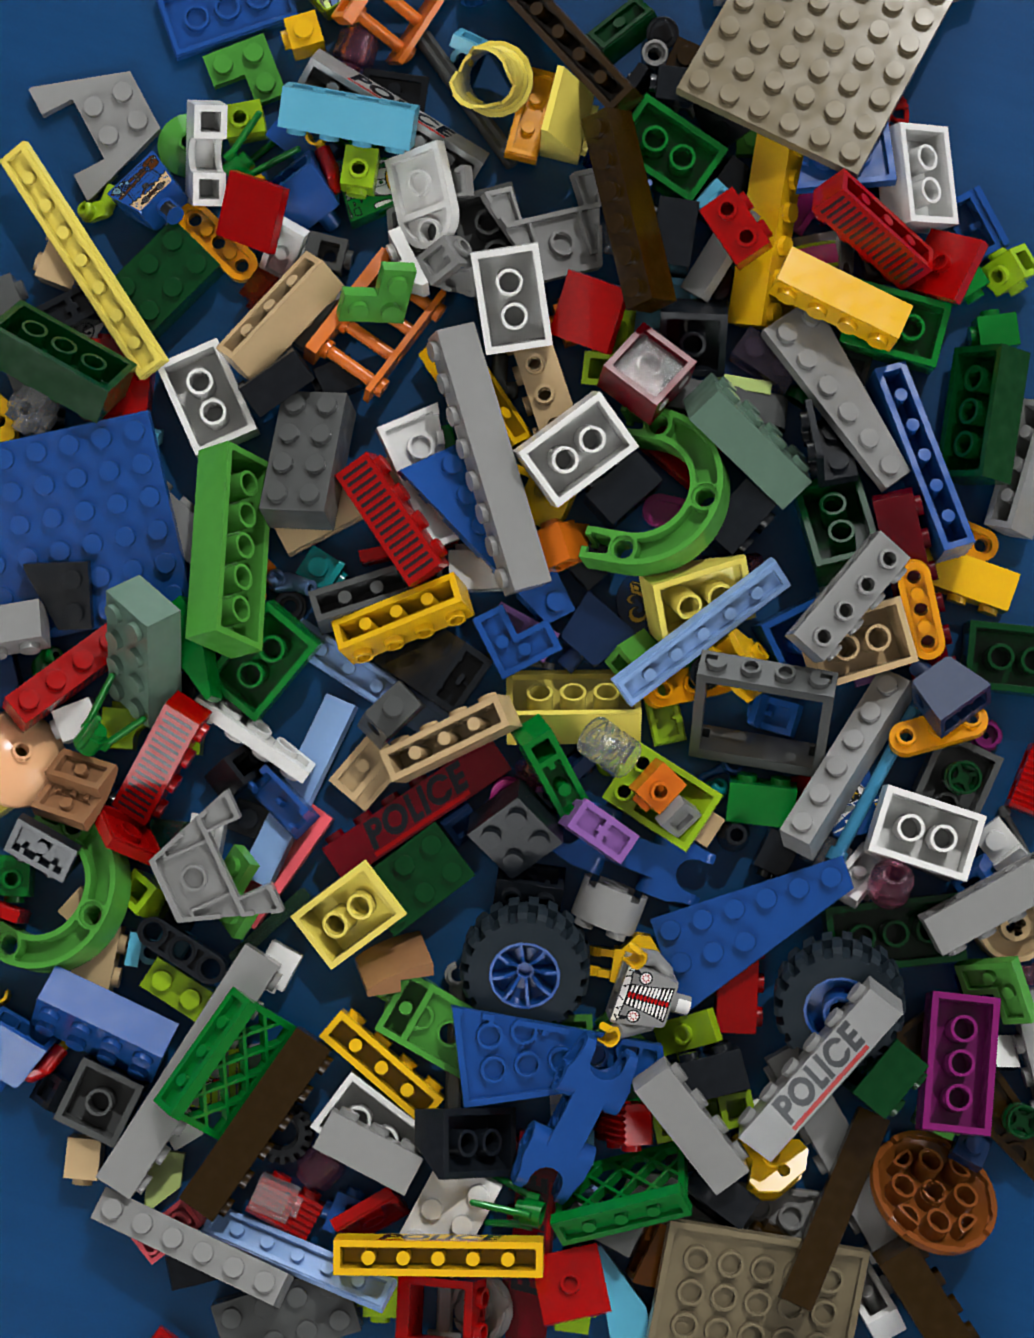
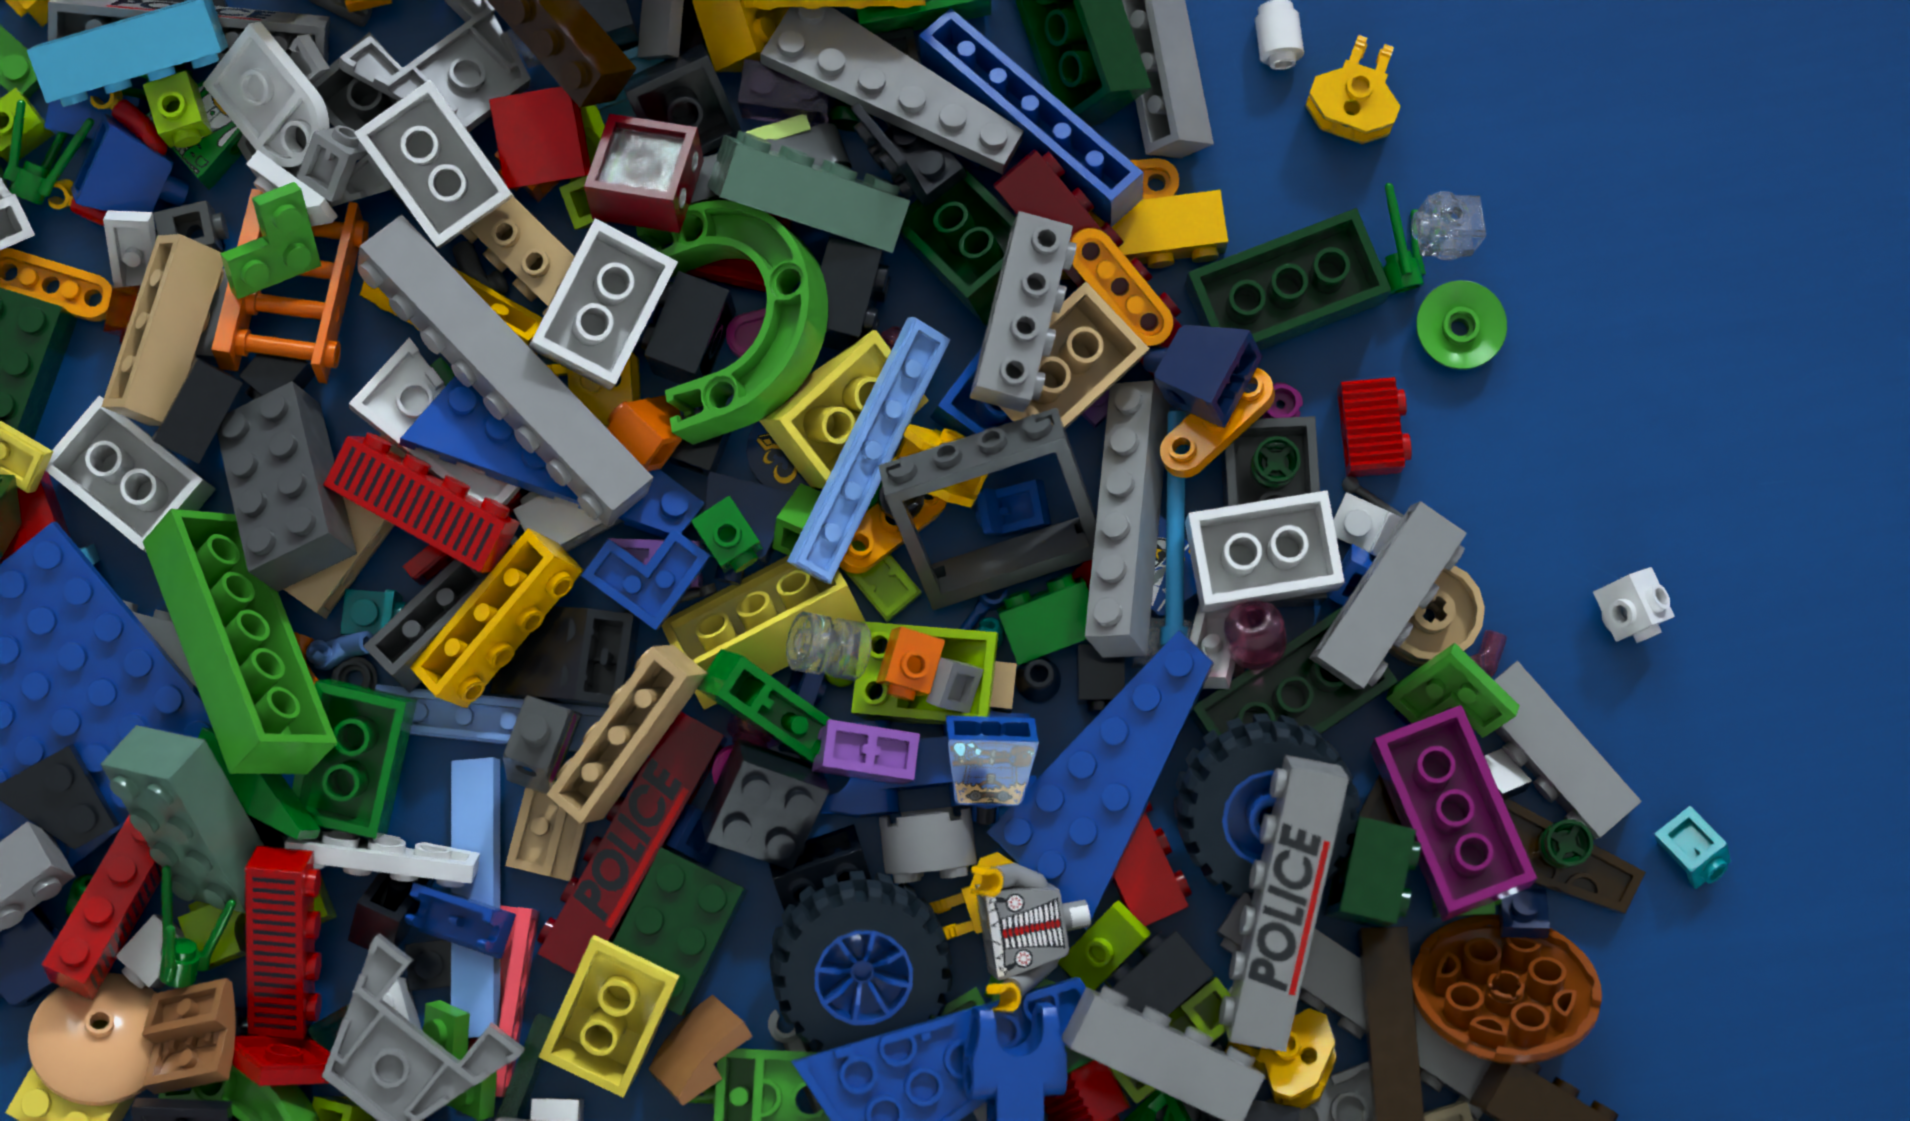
camera: 20 degrees left, 5 degrees down
red tile [216,170,290,254] -> none
none -> green brick [691,495,763,573]
none -> torso [946,716,1038,825]

